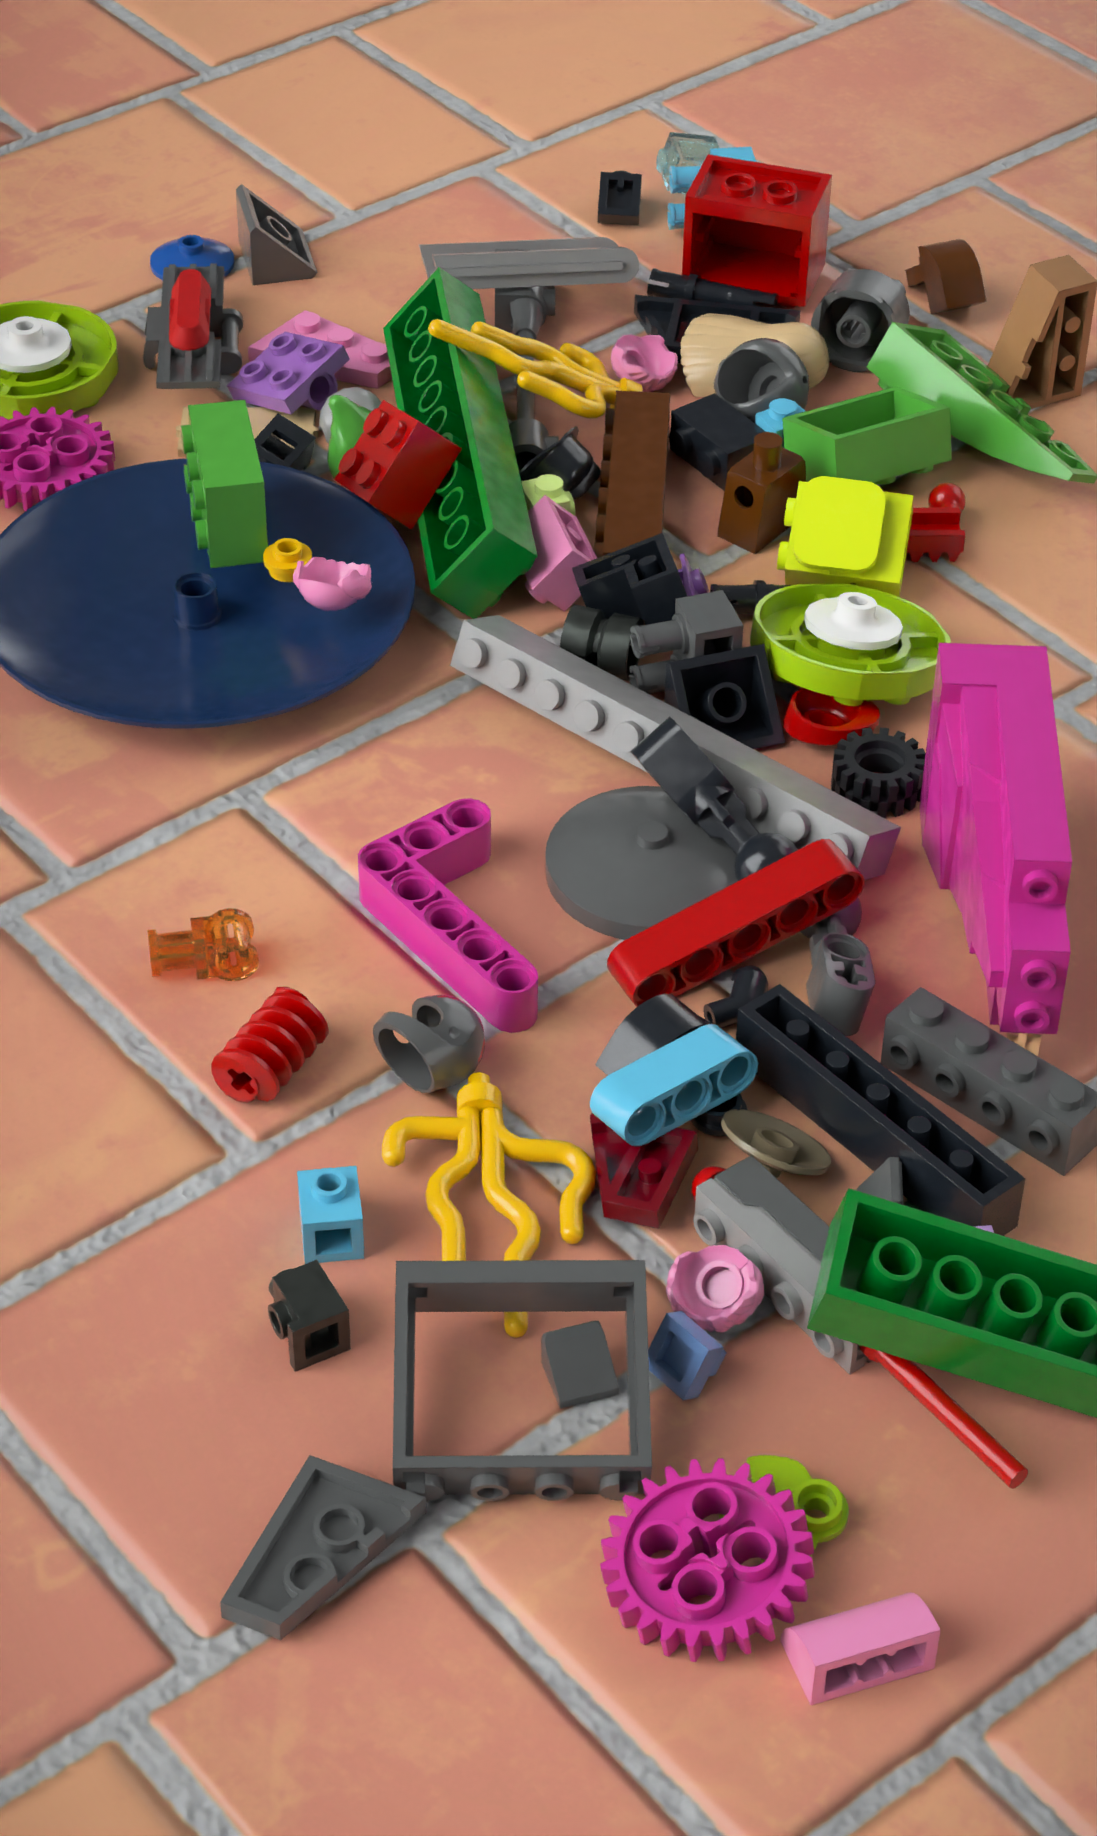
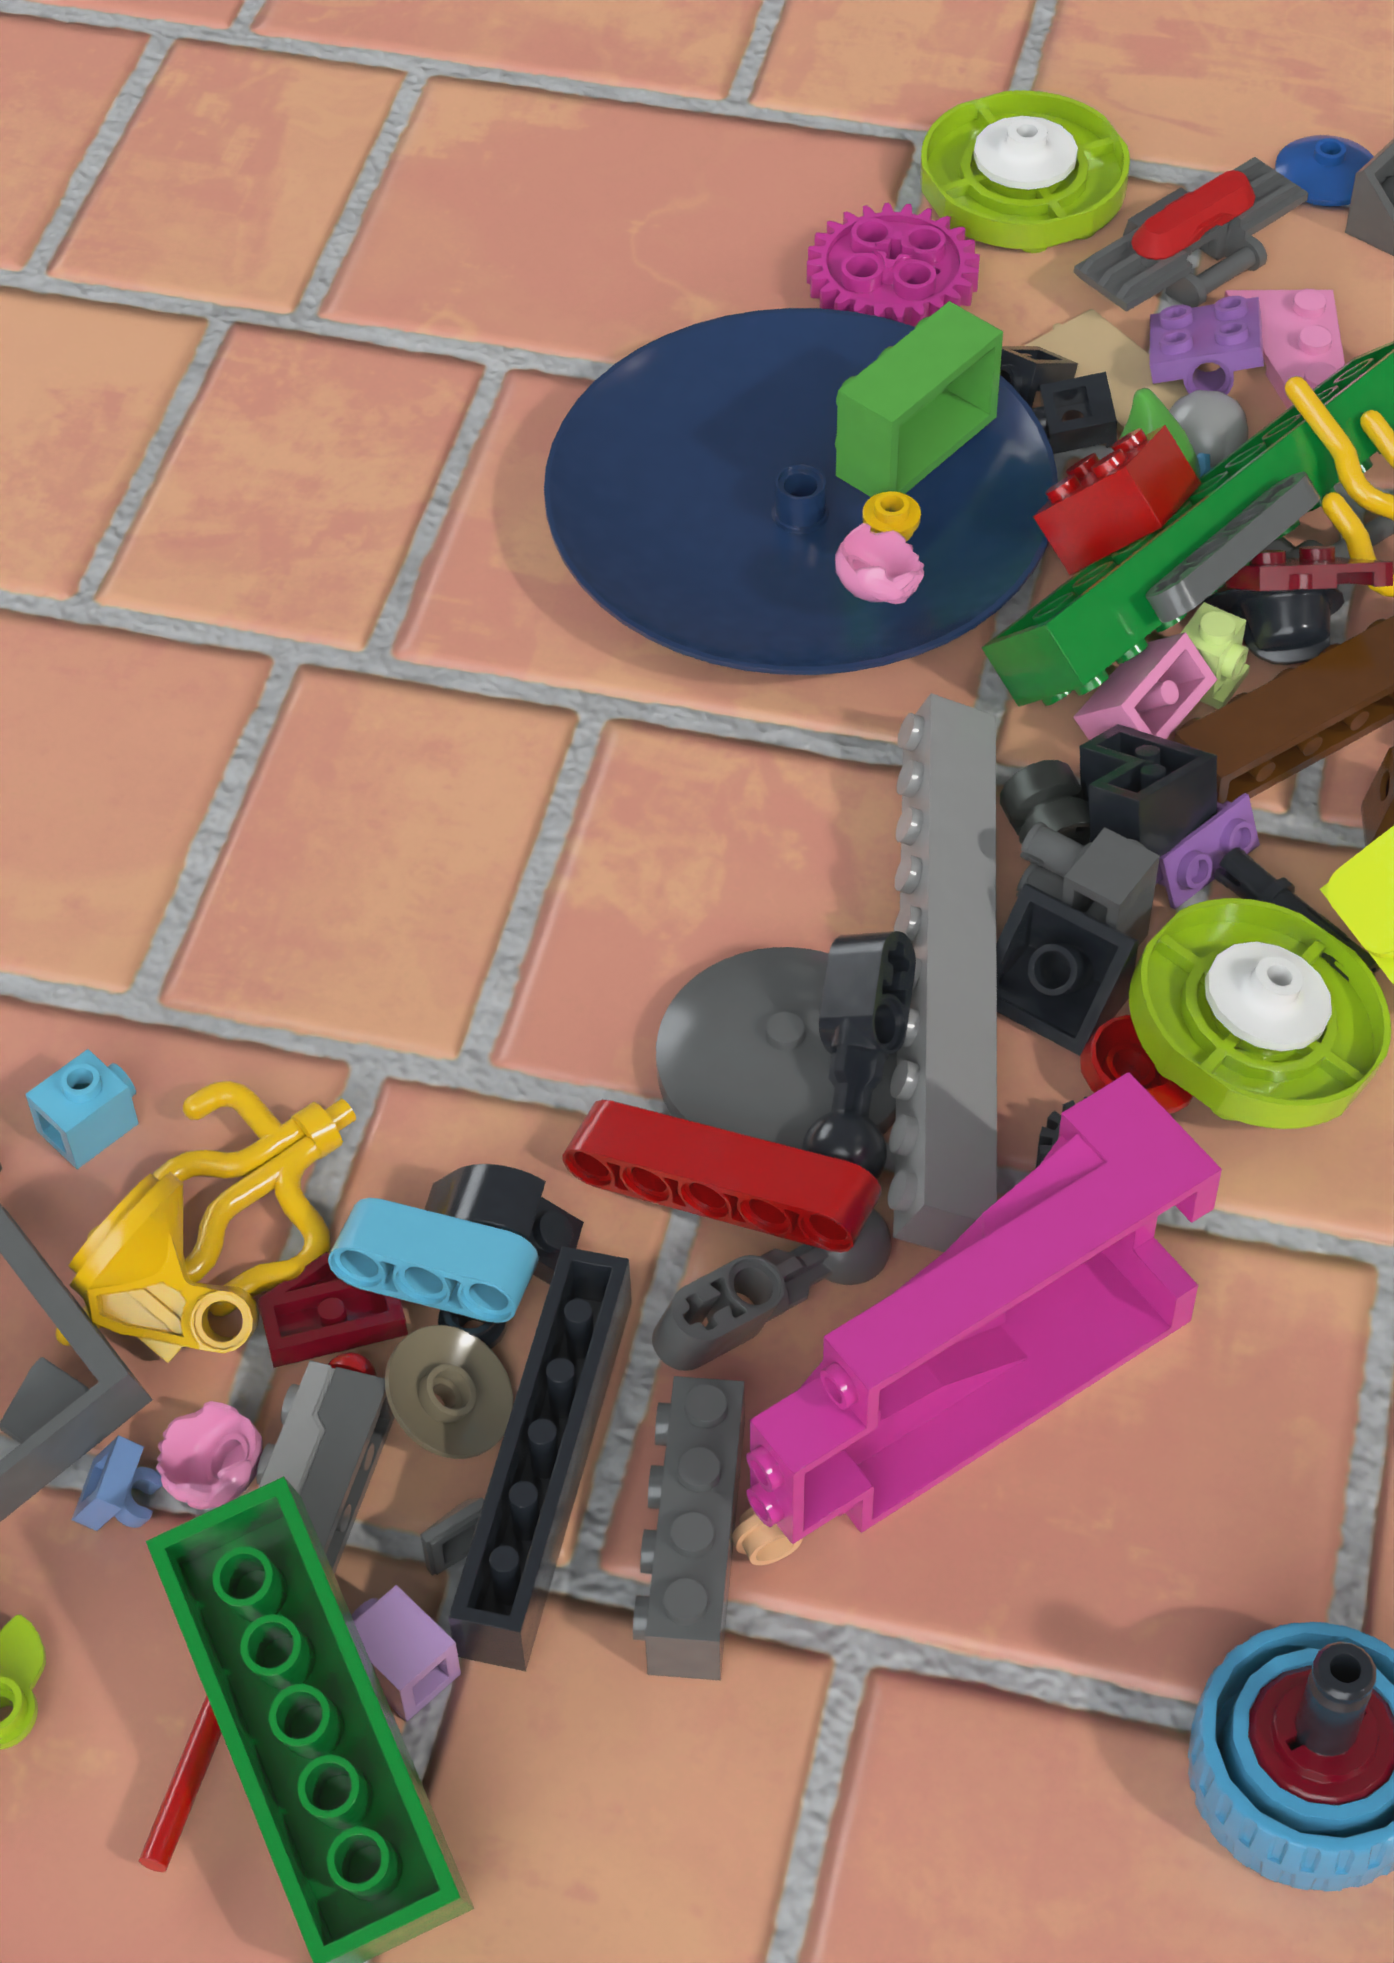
camera: 55 degrees right, 10 degrees up
clear orange connector [147,908,259,981] -> none
red piece [211,987,329,1103] -> none
dark pink beam [358,798,538,1033] -> none
dark grey helmet [373,995,485,1093] -> none
black arm [703,965,768,1028] -> none
none -> yellow piece [68,1172,259,1363]
none -> dark grey beam [1145,471,1321,623]
none -> dark red wing [1226,546,1393,591]

